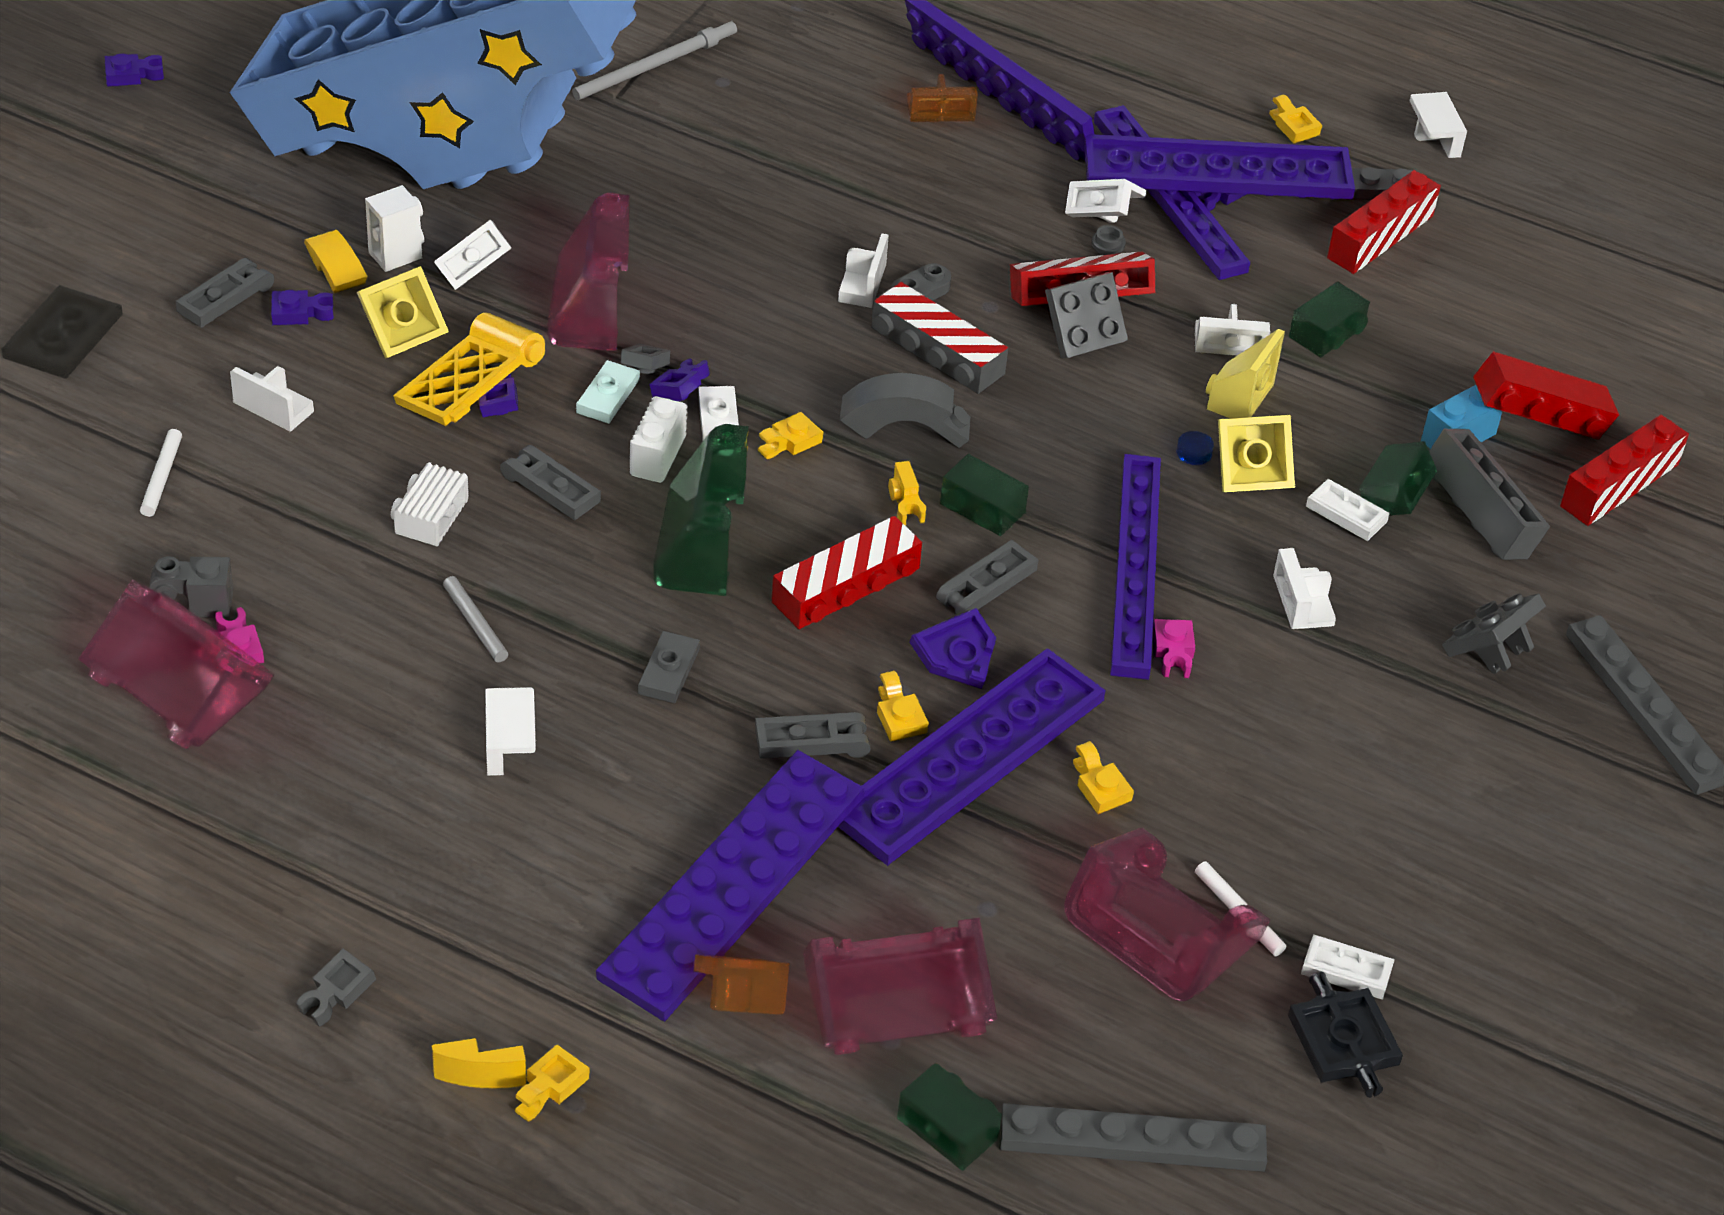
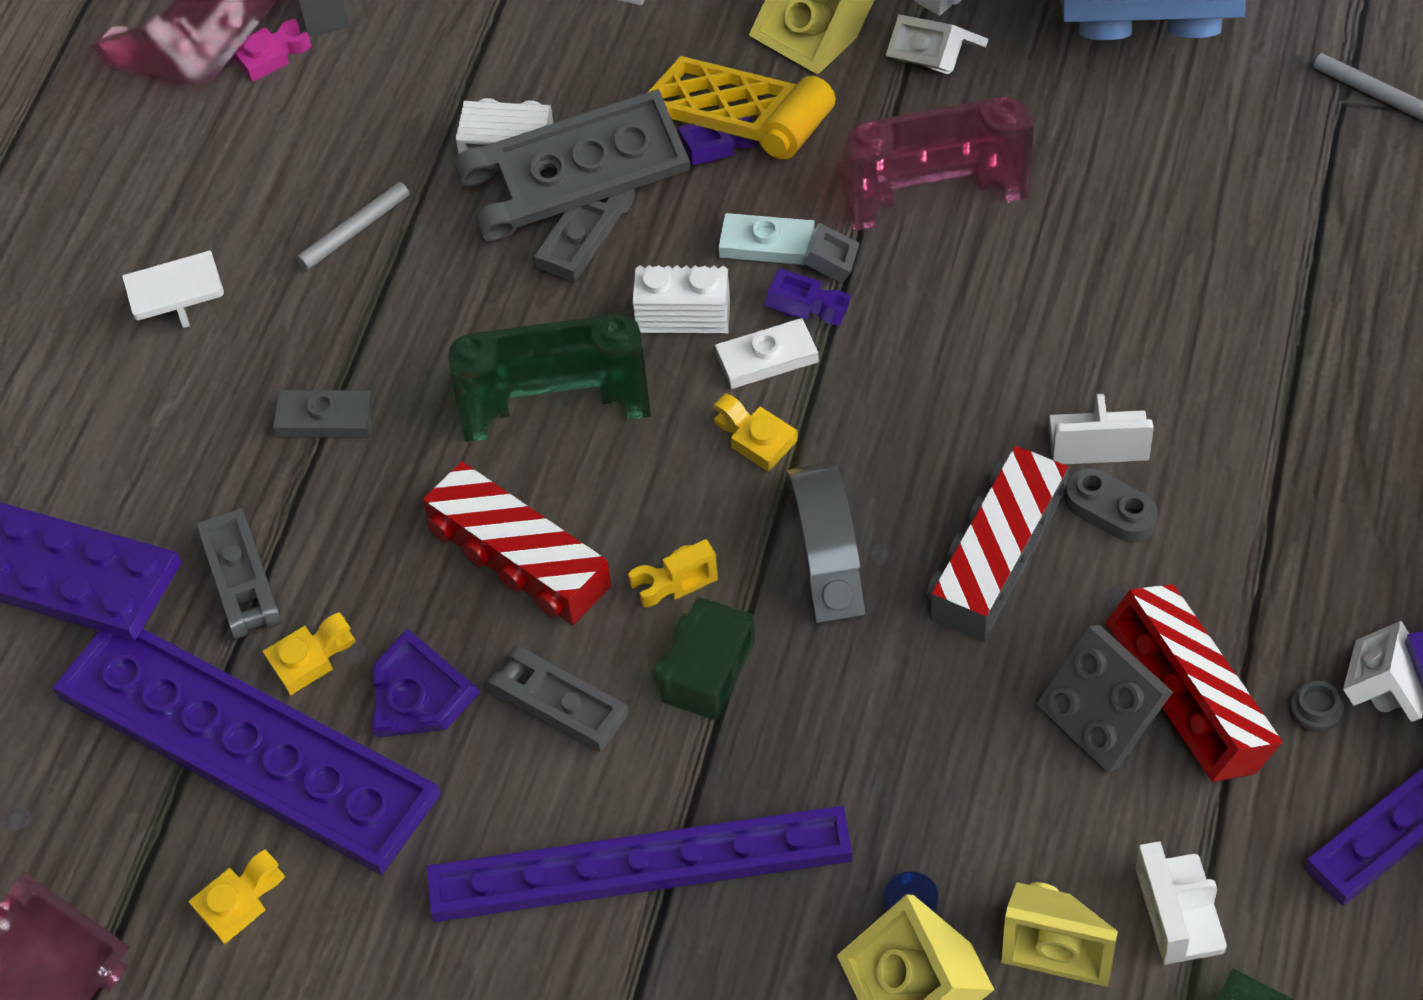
camera: 85 degrees right, 10 degrees up
dark pink plate [1153,619,1195,678] -> none
none -> dark grey hinge [454,89,690,241]

